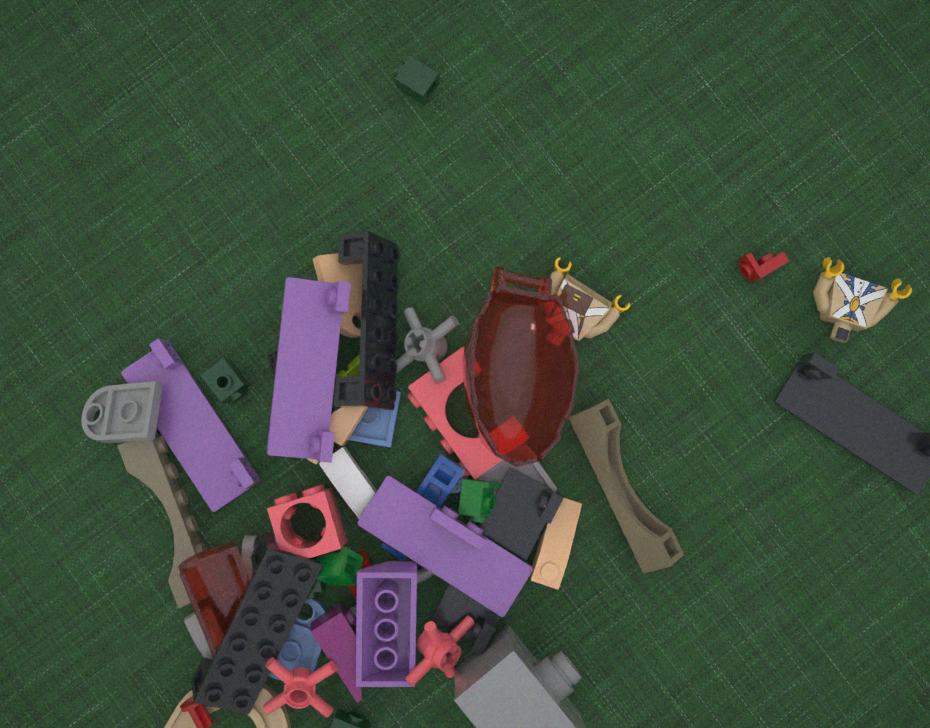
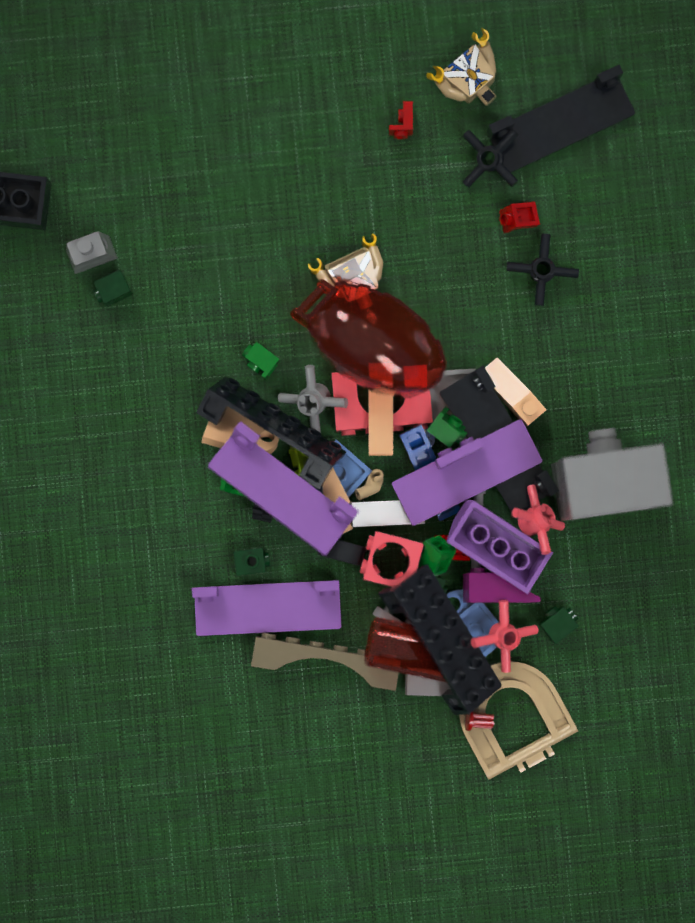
camera: 55 degrees left, 0 degrees up
light grey tile [81,381,163,443] -> none
dark tan arch [569,399,684,574] -> none
none -> light grey torso [66,231,117,274]
none -> green brick [242,342,280,380]
none -> black tyre [317,540,366,566]
none -> tan arm [354,469,384,501]
none -> light nougat slope [368,364,393,456]
none -> black bar [462,129,519,188]
none -> red bracket [499,202,540,233]
none -> black bar [506,234,579,306]

